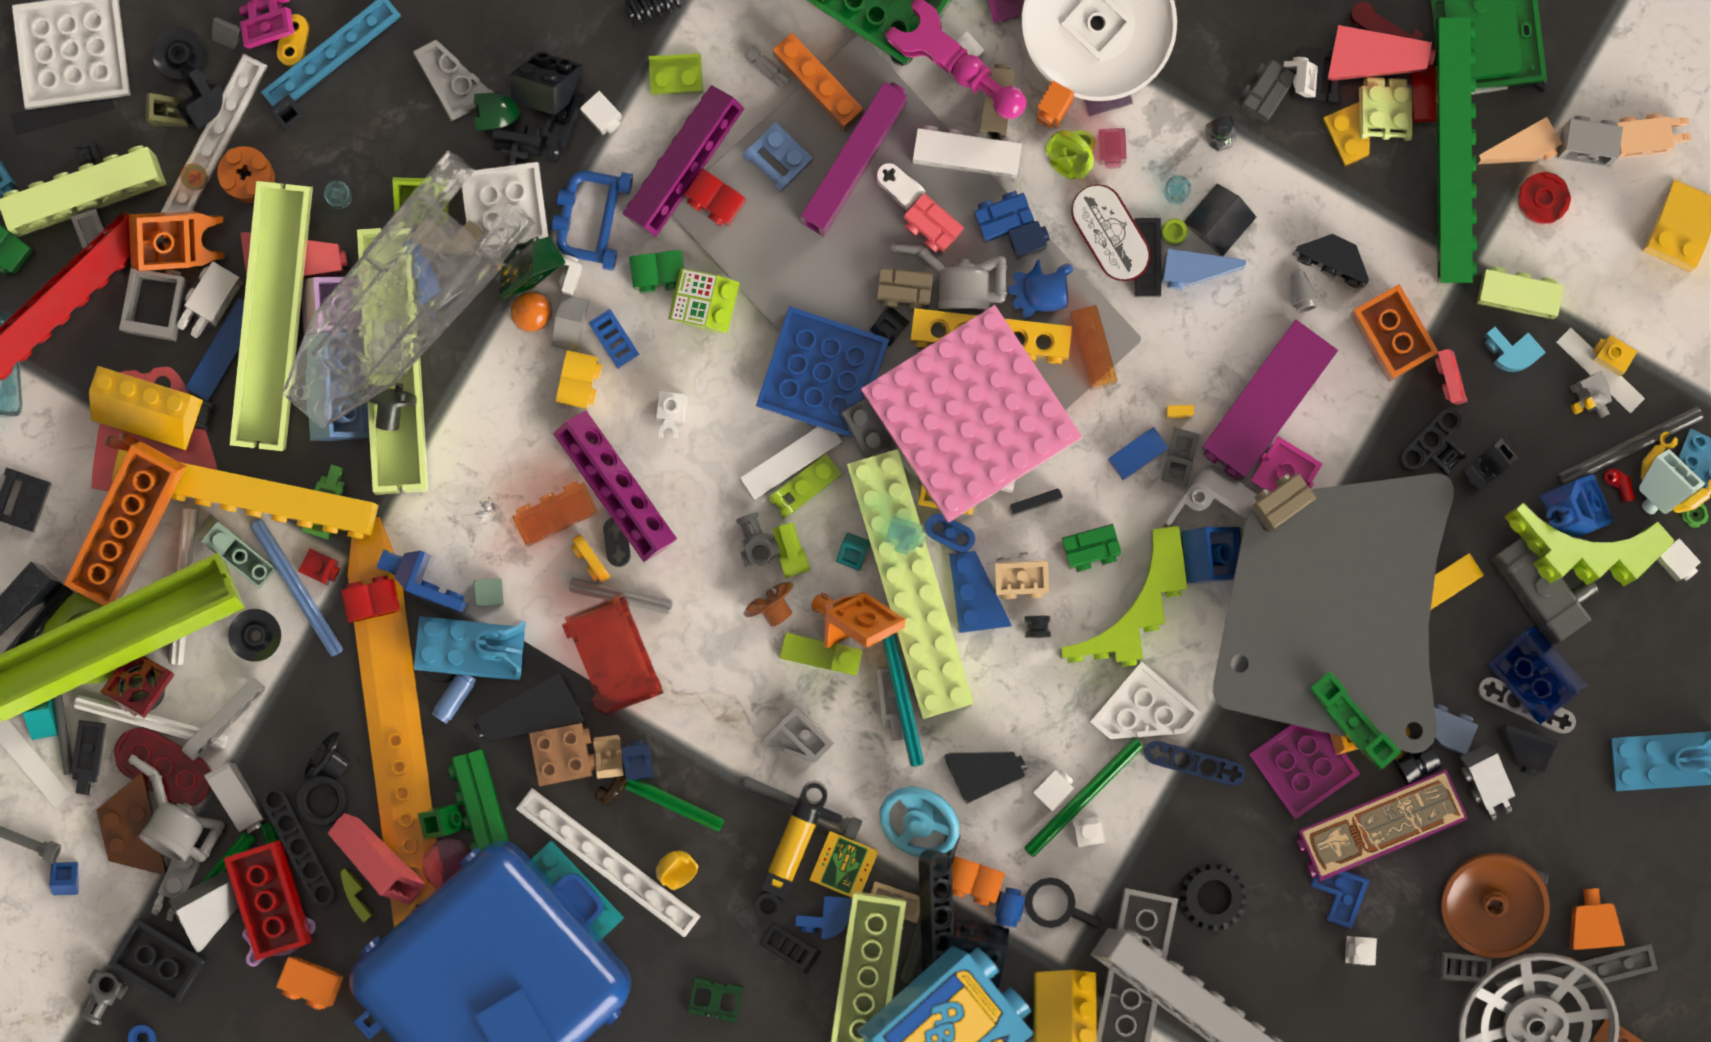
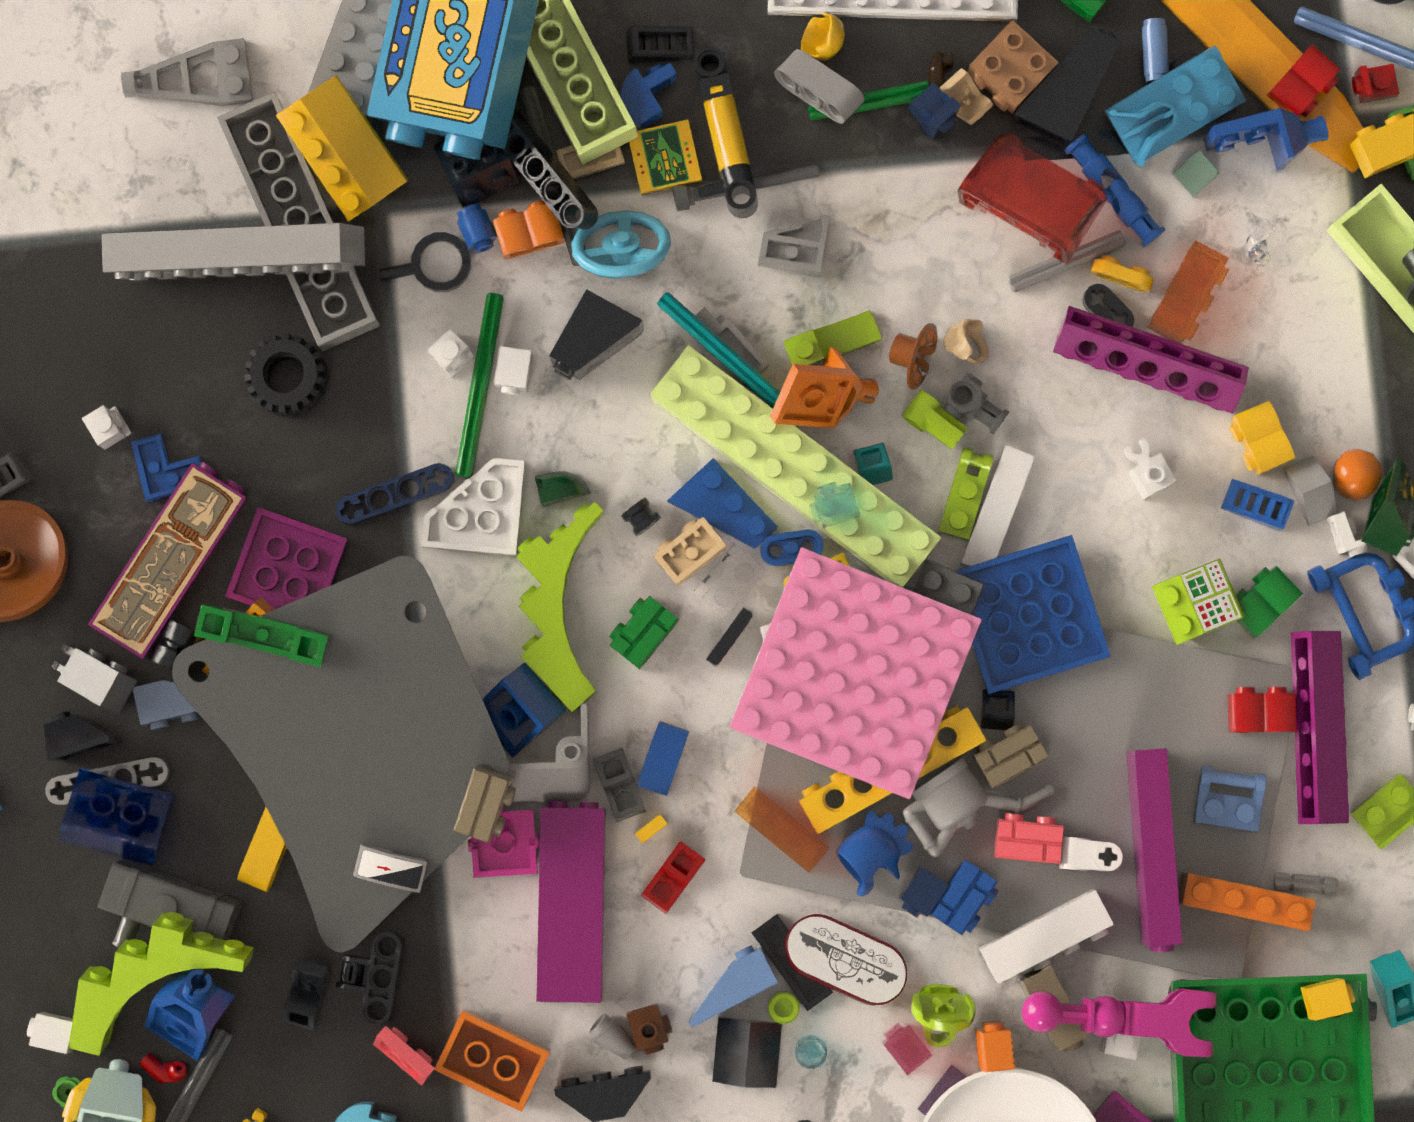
camera: 145 degrees right, 0 degrees up
none -> slope [353,844,427,893]
none -> dark green brick [535,471,591,507]
none -> reddish brown brick [626,1003,673,1055]
none -> red slope [640,841,706,914]
none -> light grey beam [774,49,865,124]
none -> tan piece [943,319,989,364]
none -> blue piece [1064,133,1166,248]

